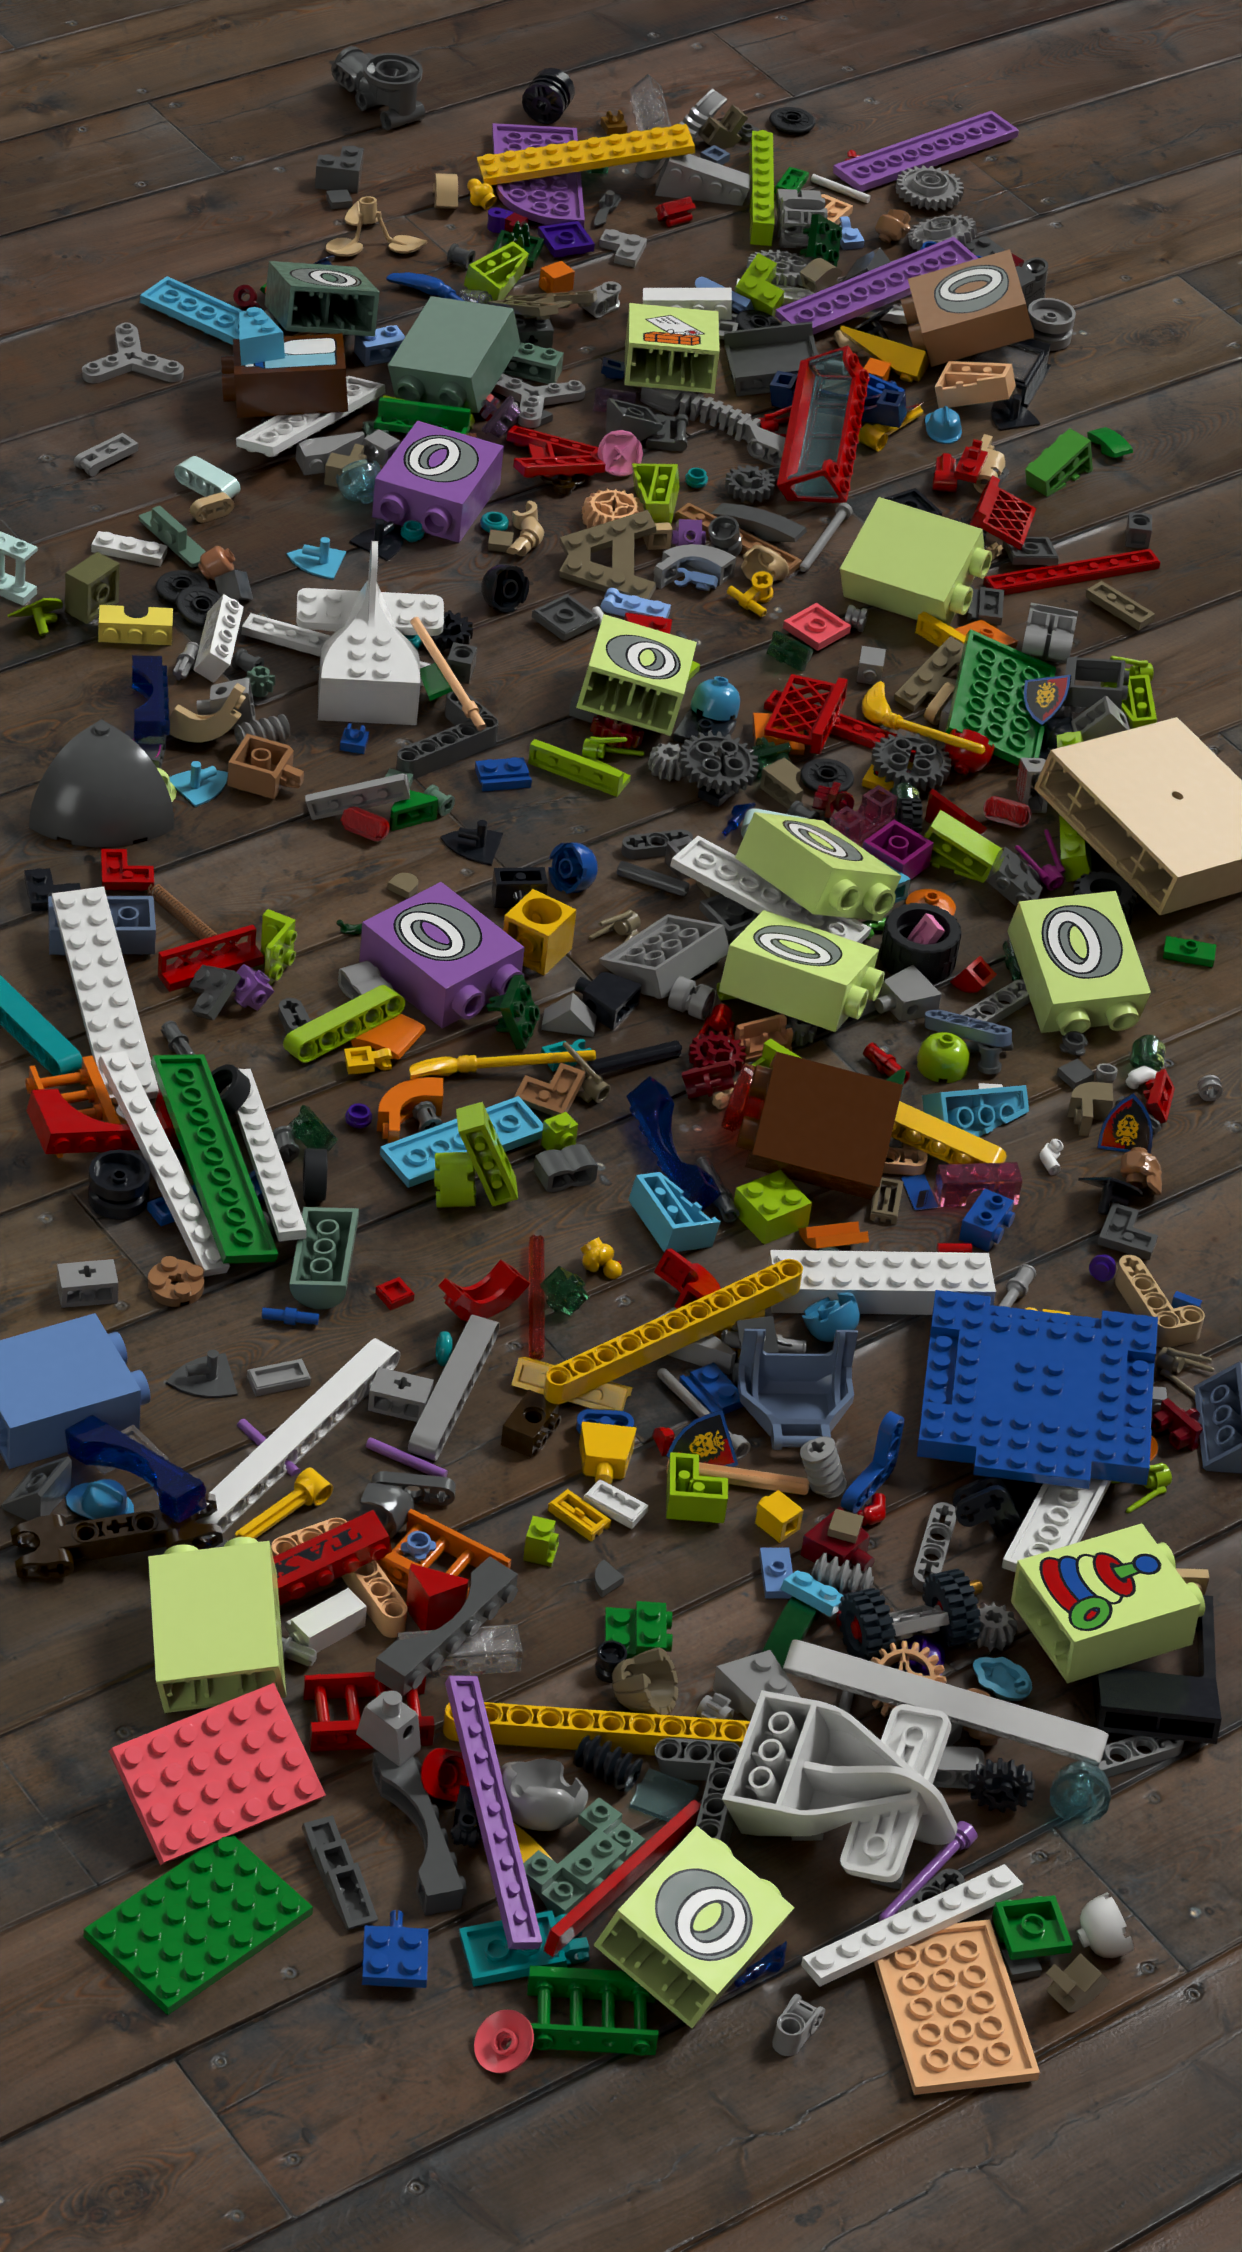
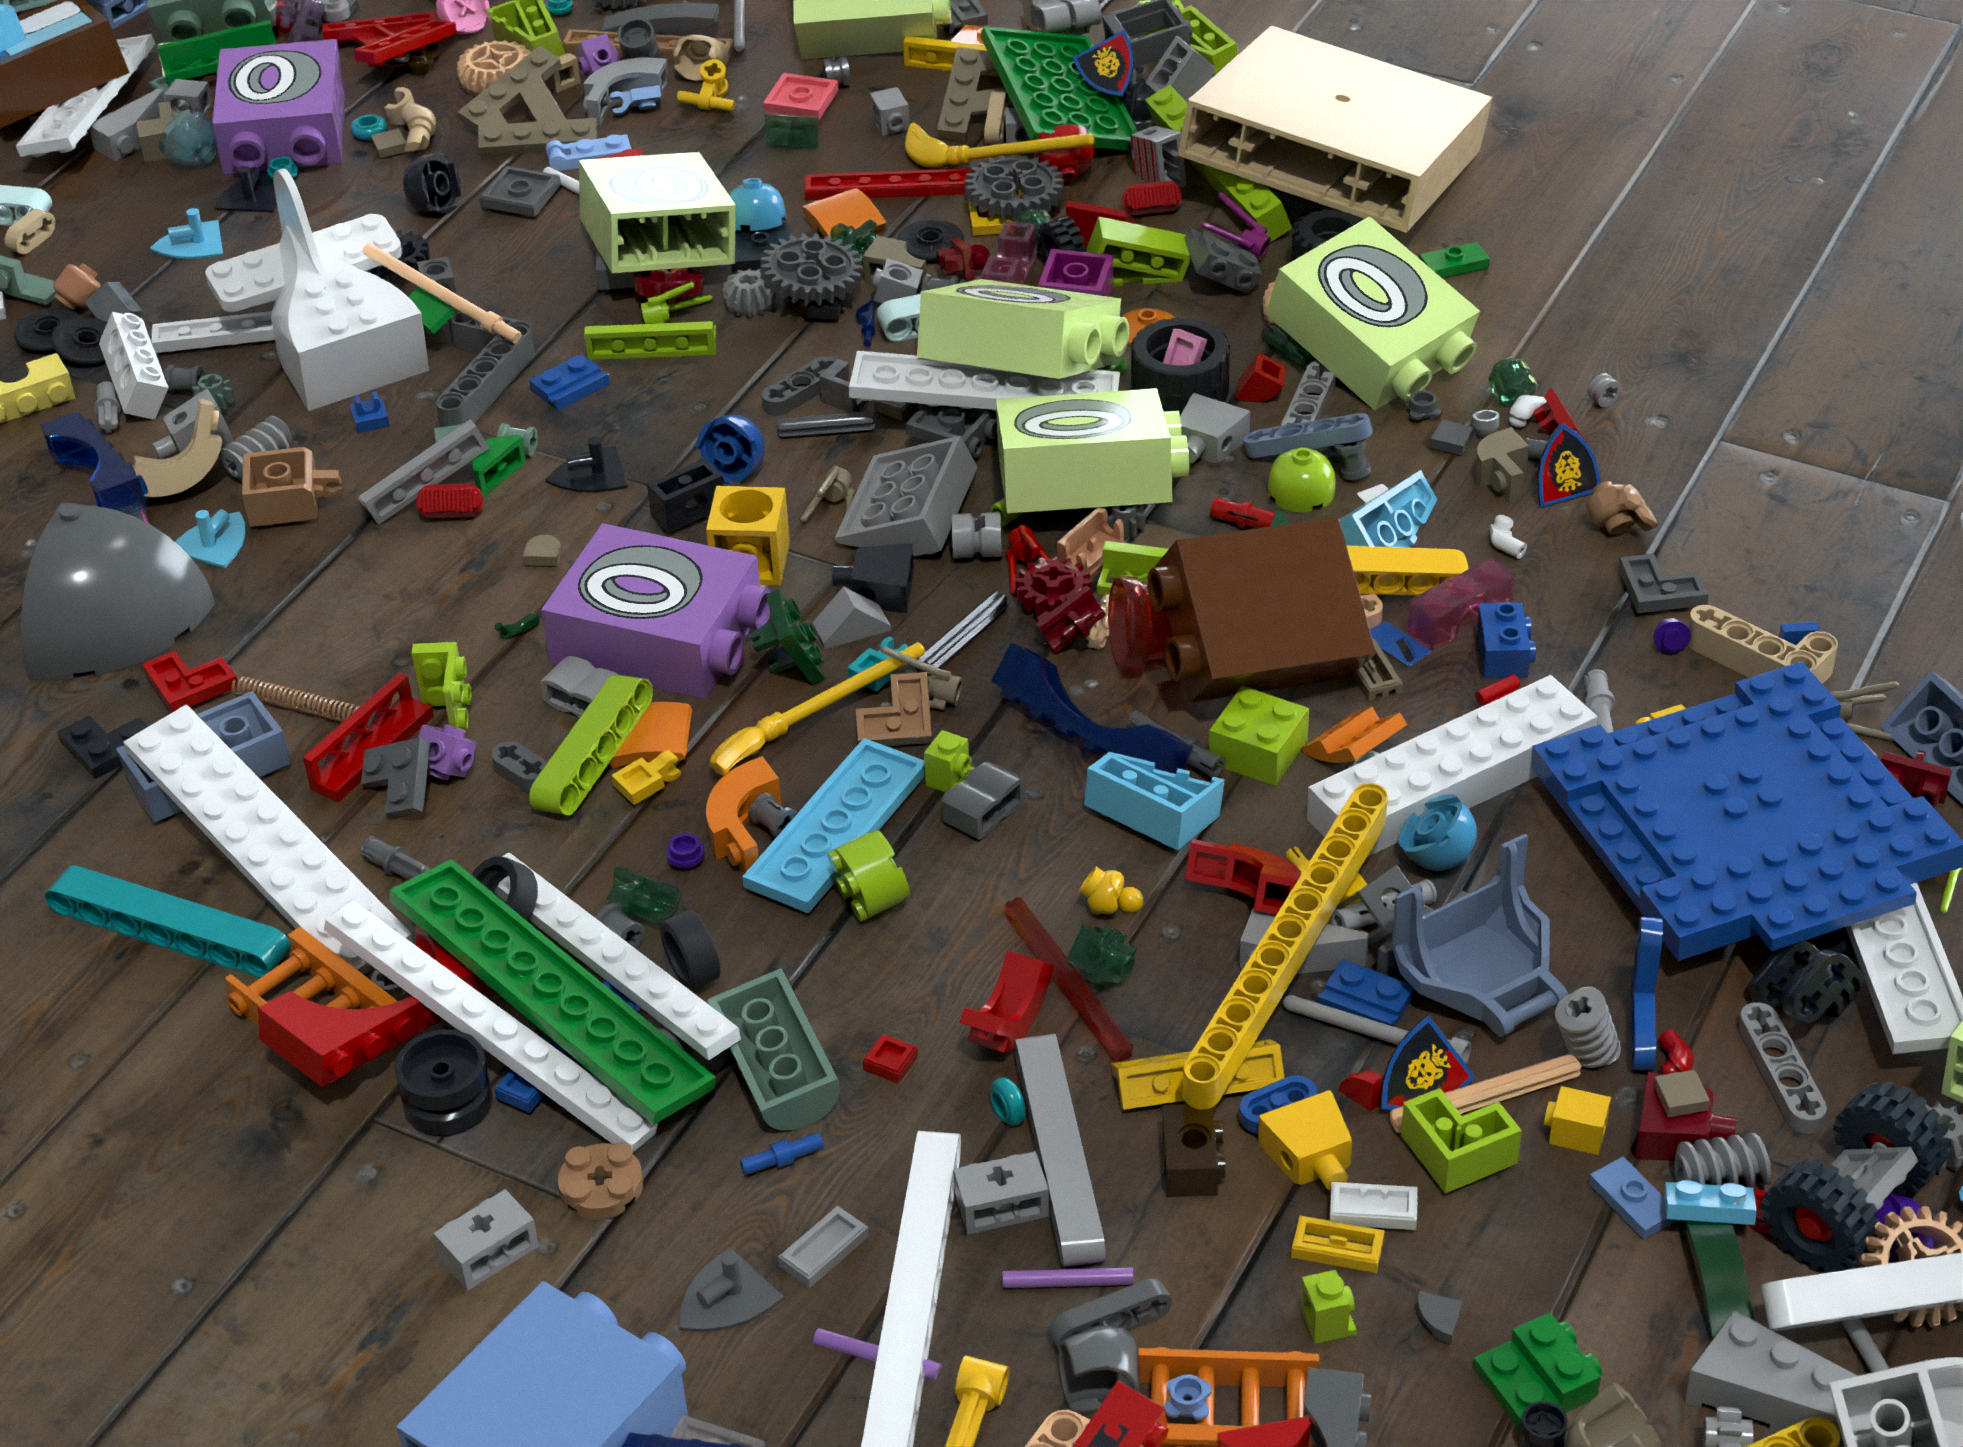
camera: 20 degrees left, 0 degrees up
lime brick [456,1102,518,1207] -> none
red fence [764,674,848,754] -> none
black shield [1078,1177,1144,1215] -> none
none -> light grey brick [871,258,923,304]

